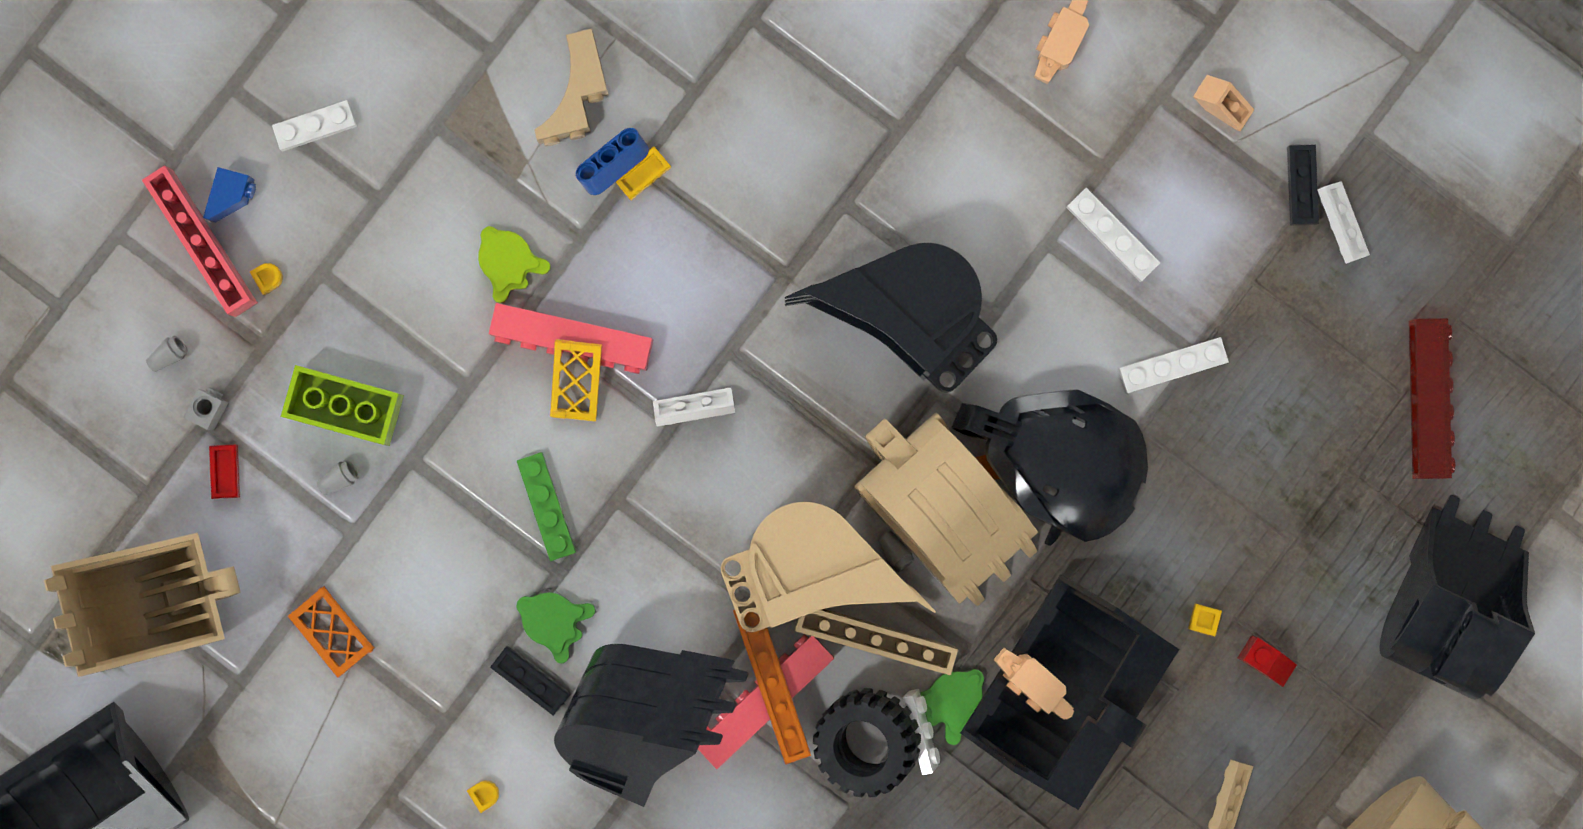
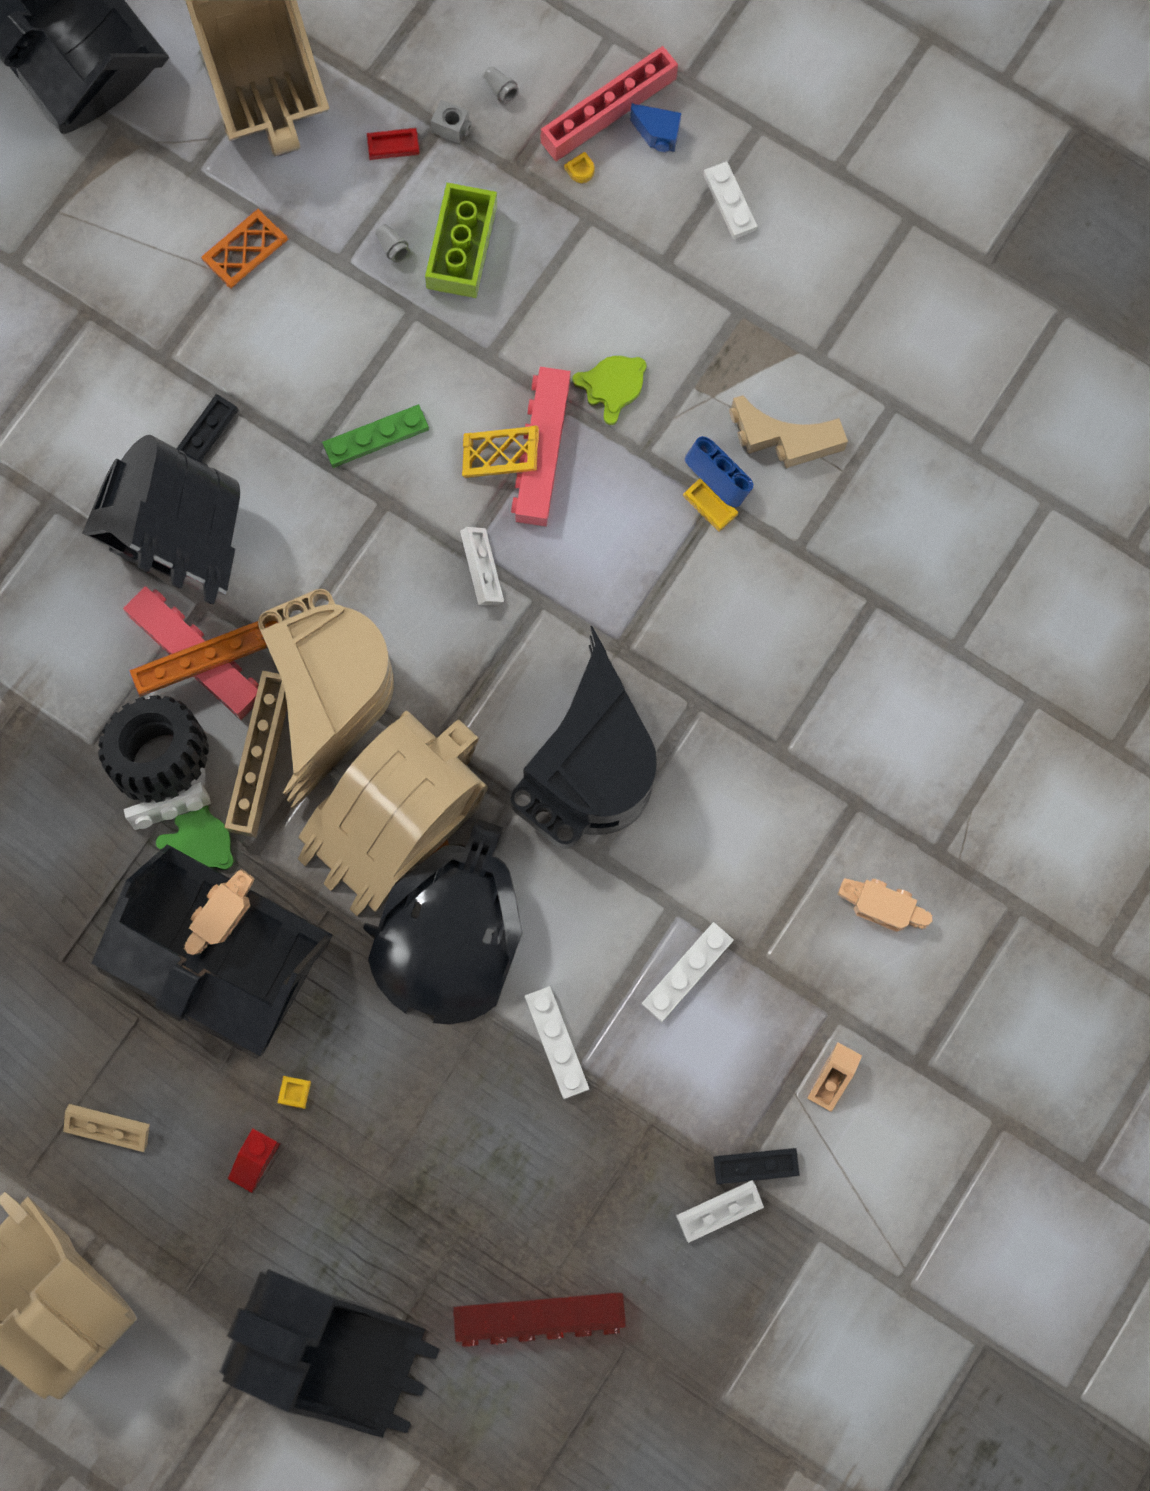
camera: 85 degrees right, 10 degrees down
yellow tile [467,780,499,813] -> none
bright green tile [516,592,595,664] -> none

